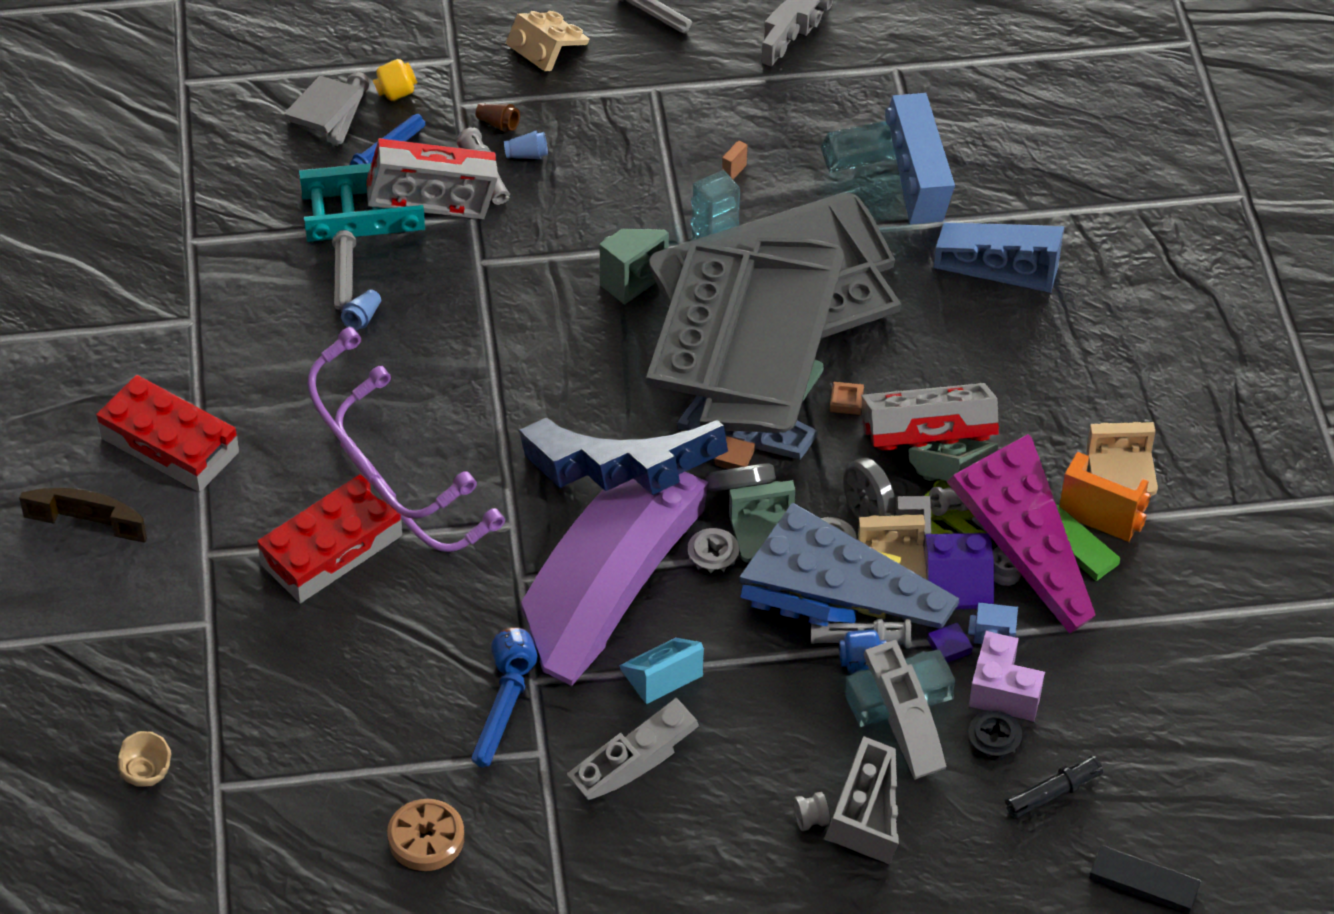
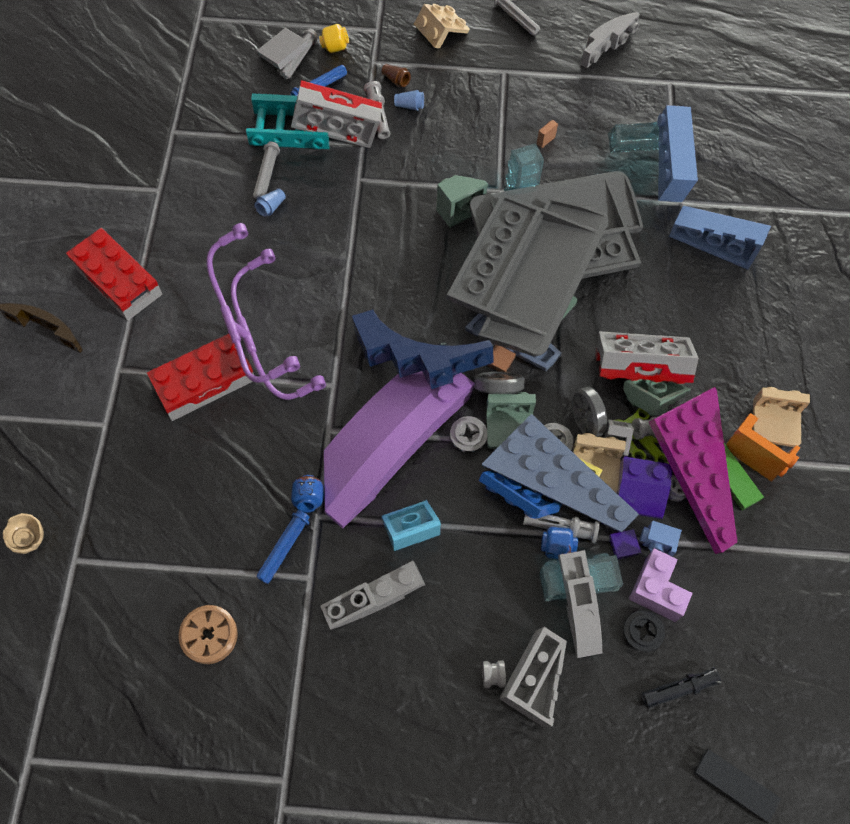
camera: 10 degrees right, 15 degrees up
nougat tile [830,382,864,415] -> none

